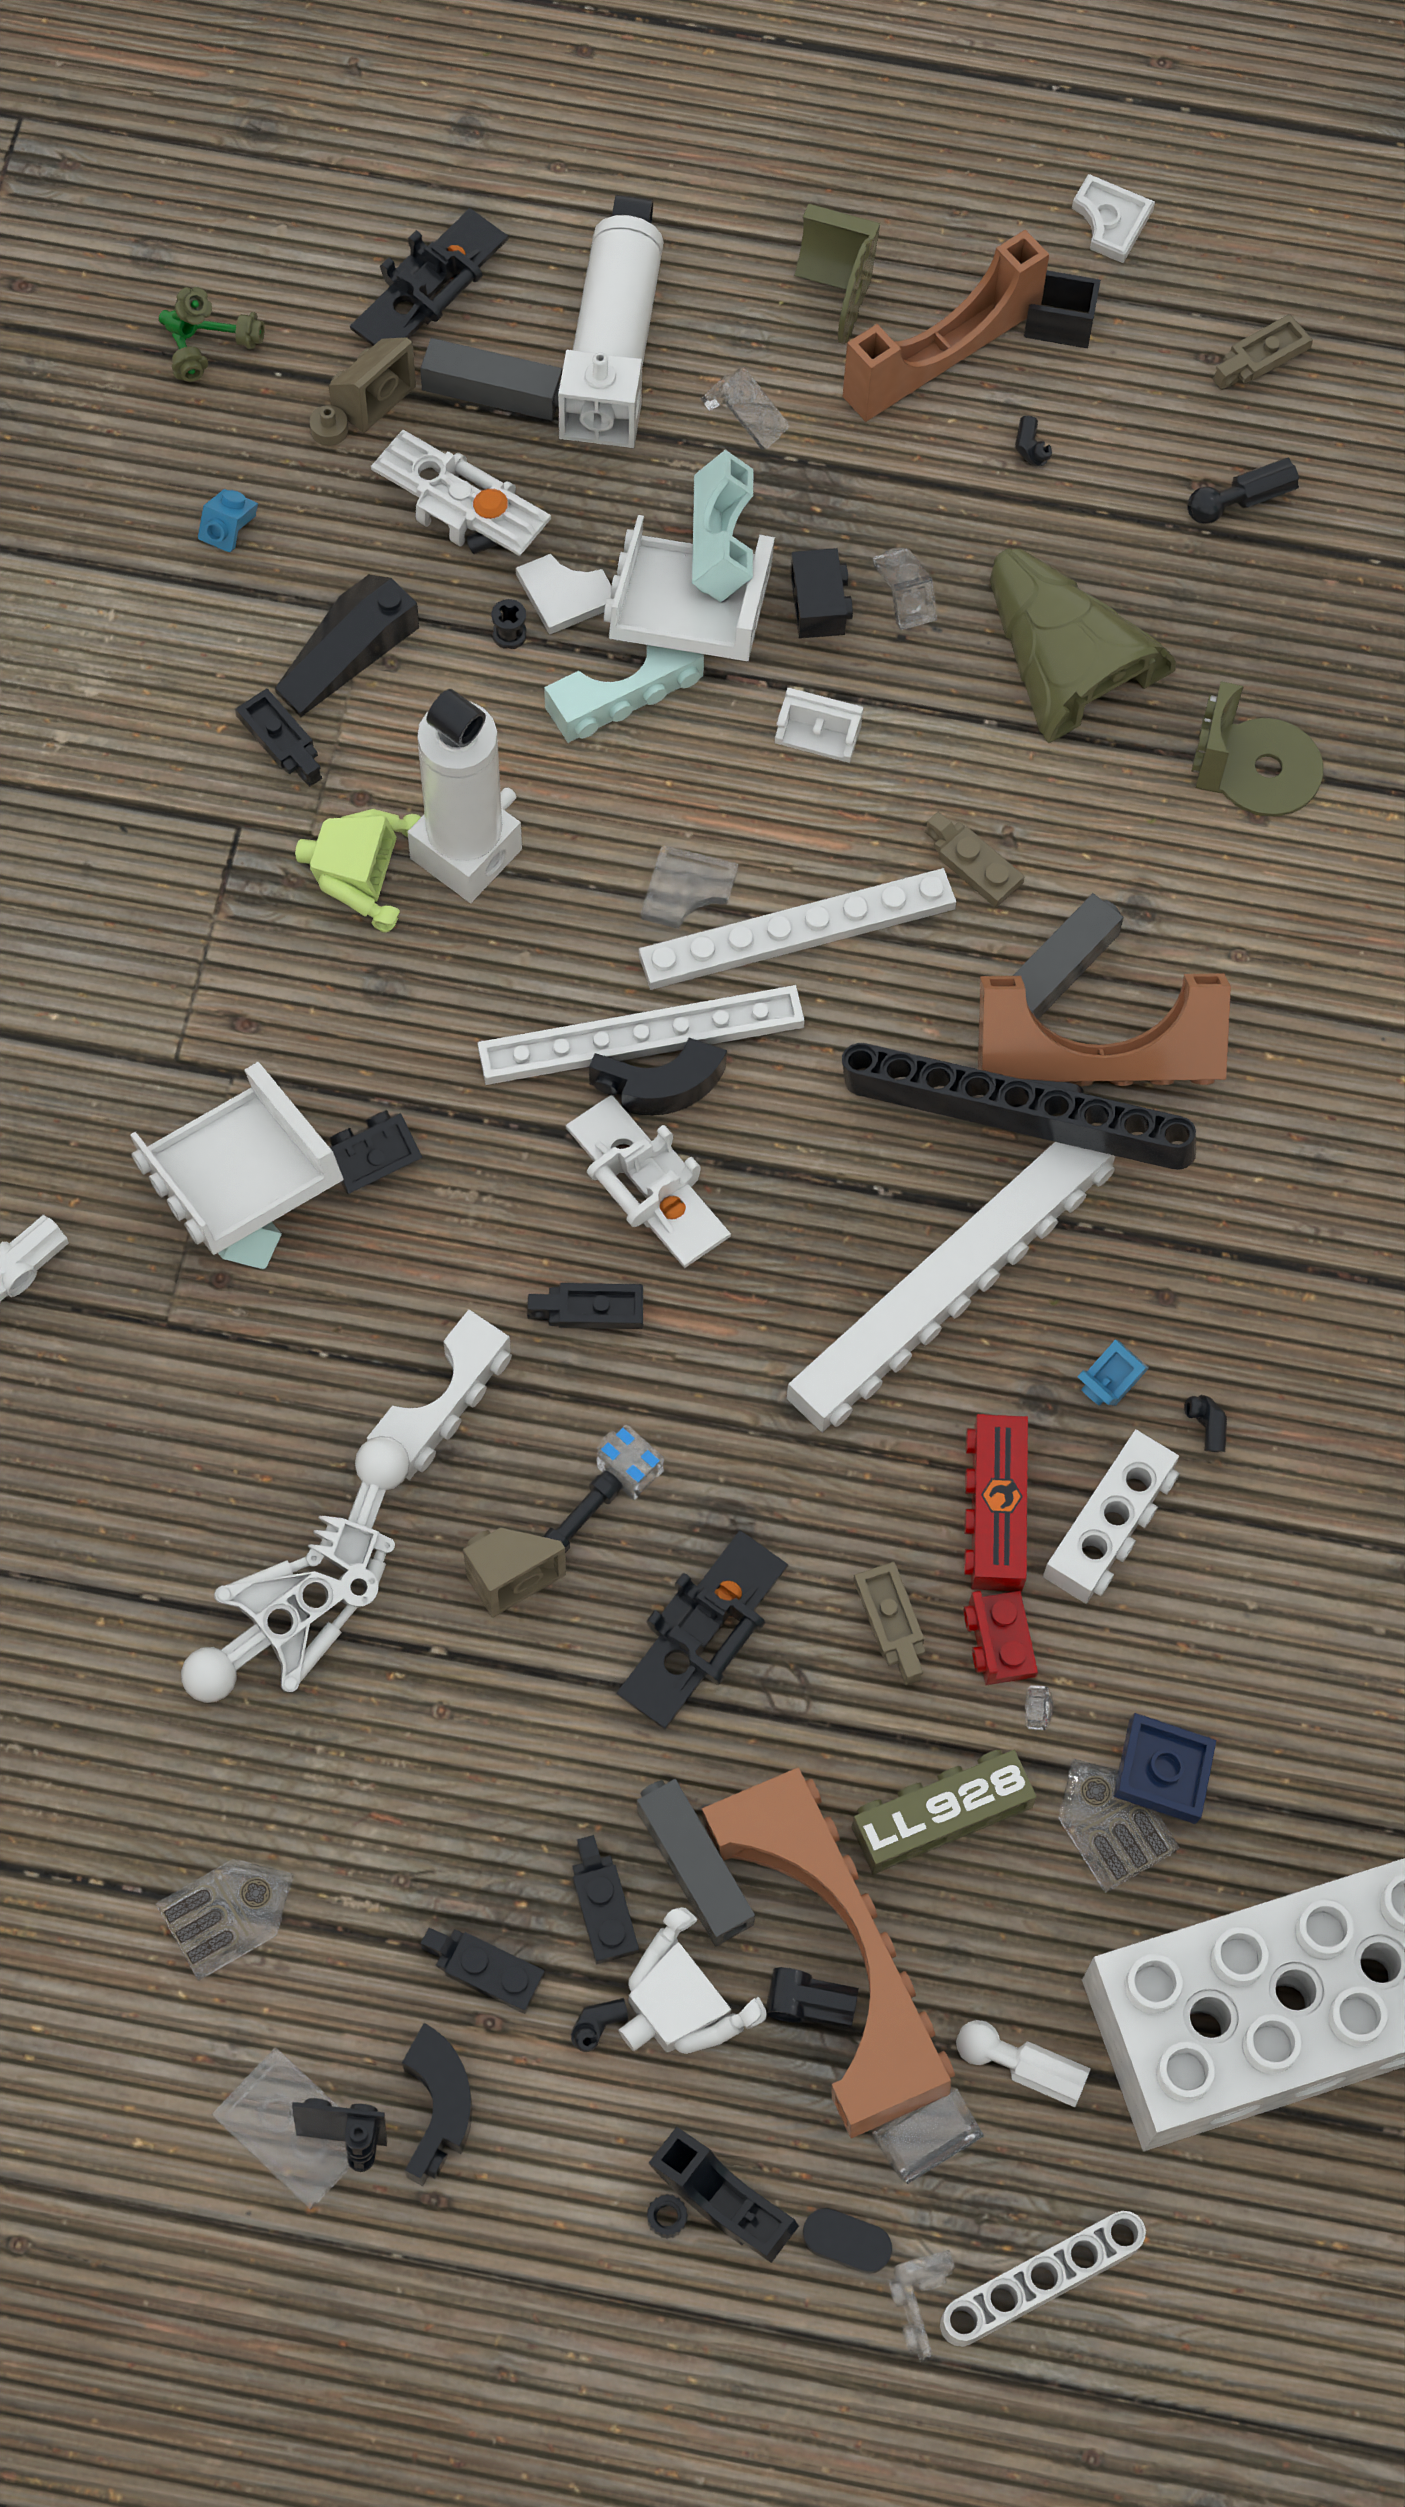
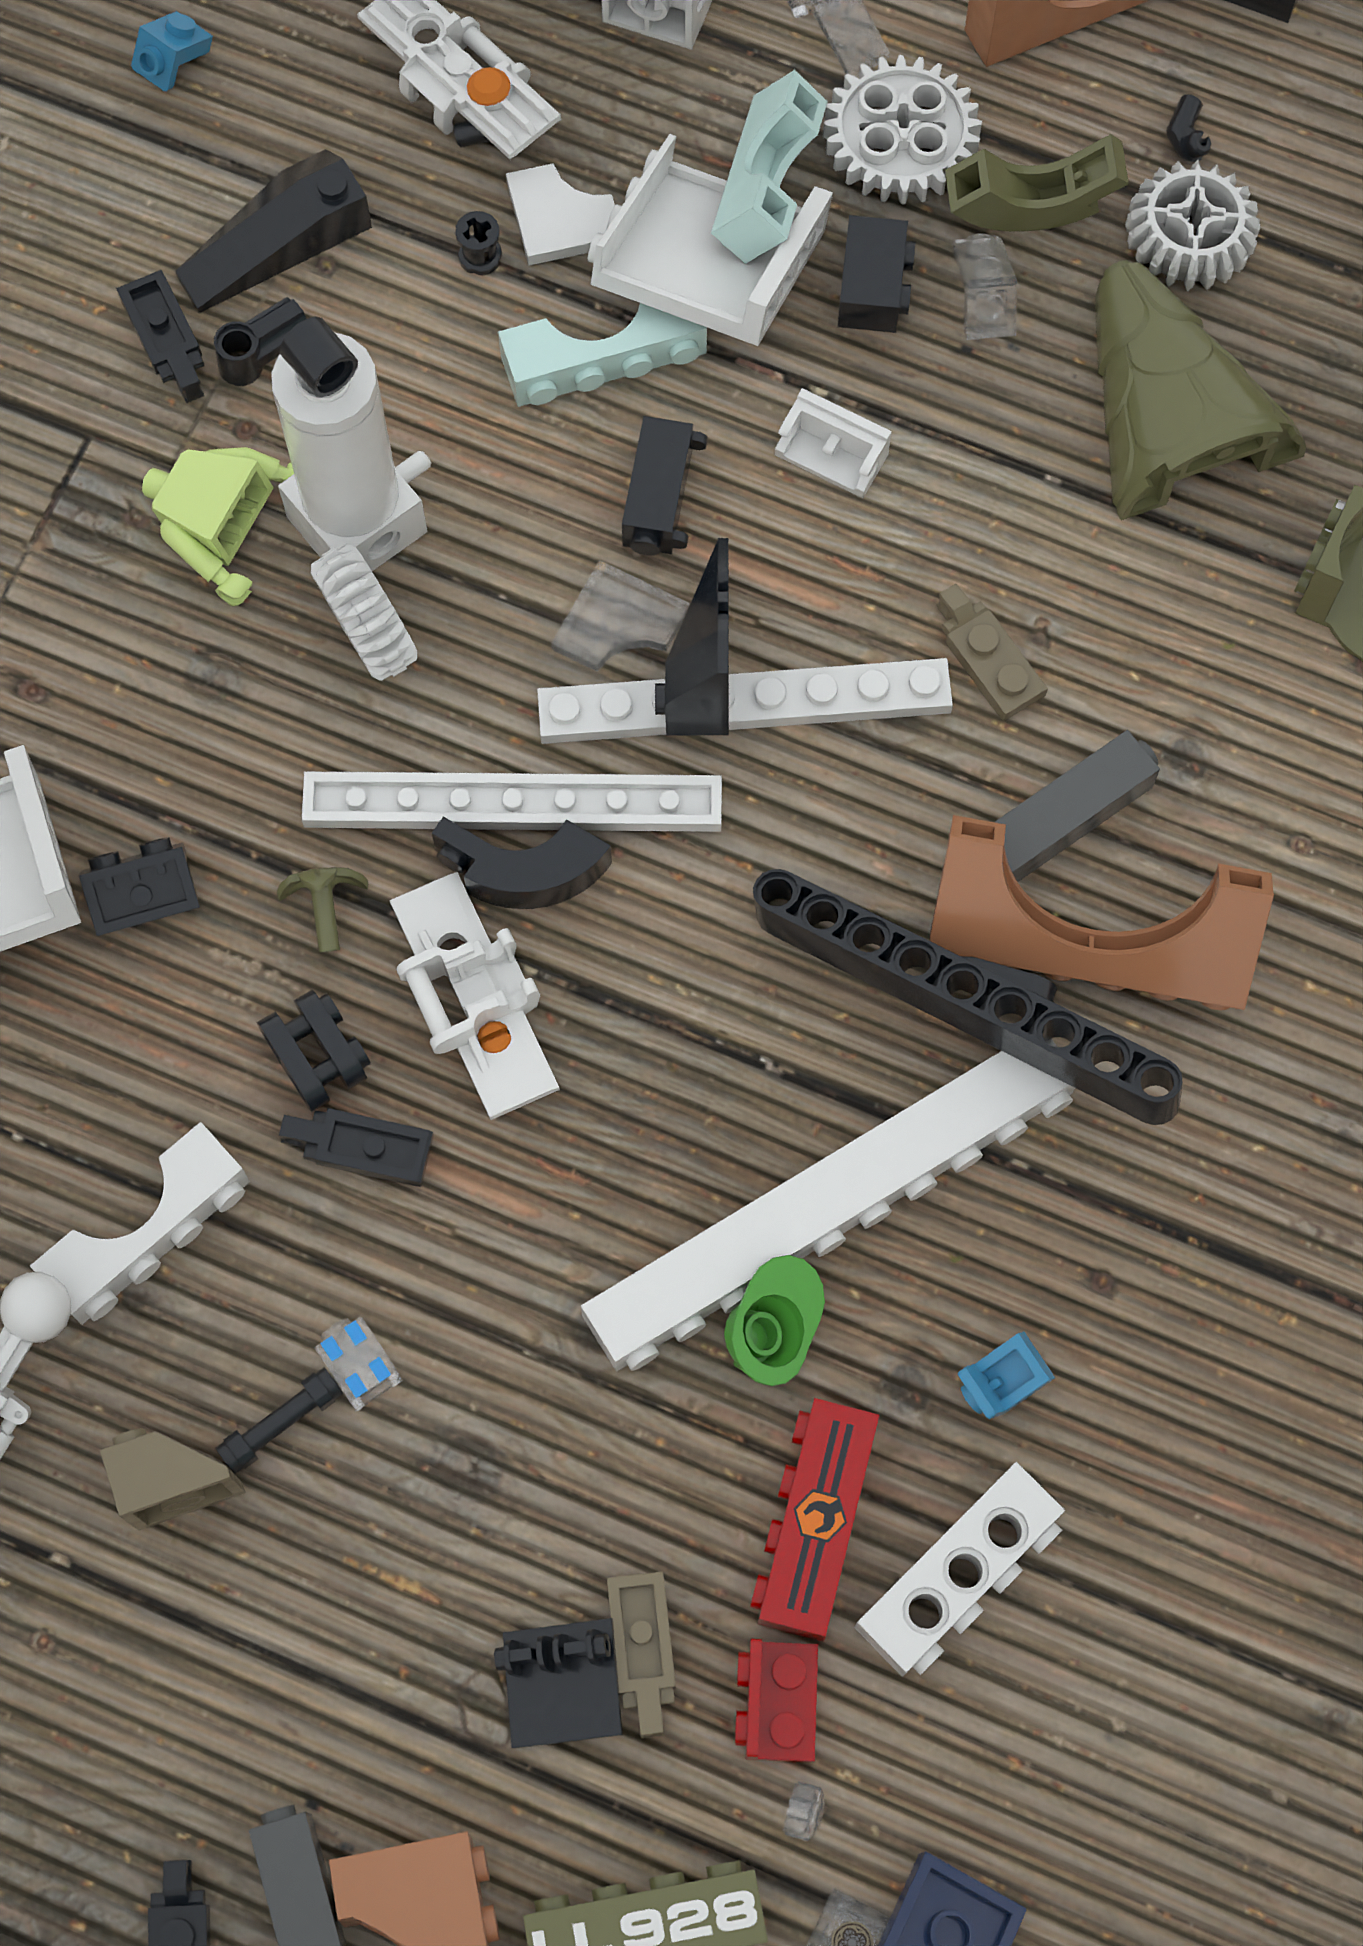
camera: 15 degrees right, 5 degrees up
black piece [616,1530,788,1730] -> none
black arm [1184,1395,1227,1452] -> none
none -> black piece [214,297,307,386]
none -> black brick [256,989,371,1112]
none -> olive plant [277,867,368,953]
none -> white gear [311,543,417,681]
none -> black hinge [494,1618,623,1749]
none -> black brick [622,416,708,556]
none -> black wedge [655,538,729,736]
none -> bright green piece [724,1255,825,1386]
none -> white gear [823,55,982,204]
none -> olive arch [945,134,1129,232]
none -> white gear [1125,160,1260,292]

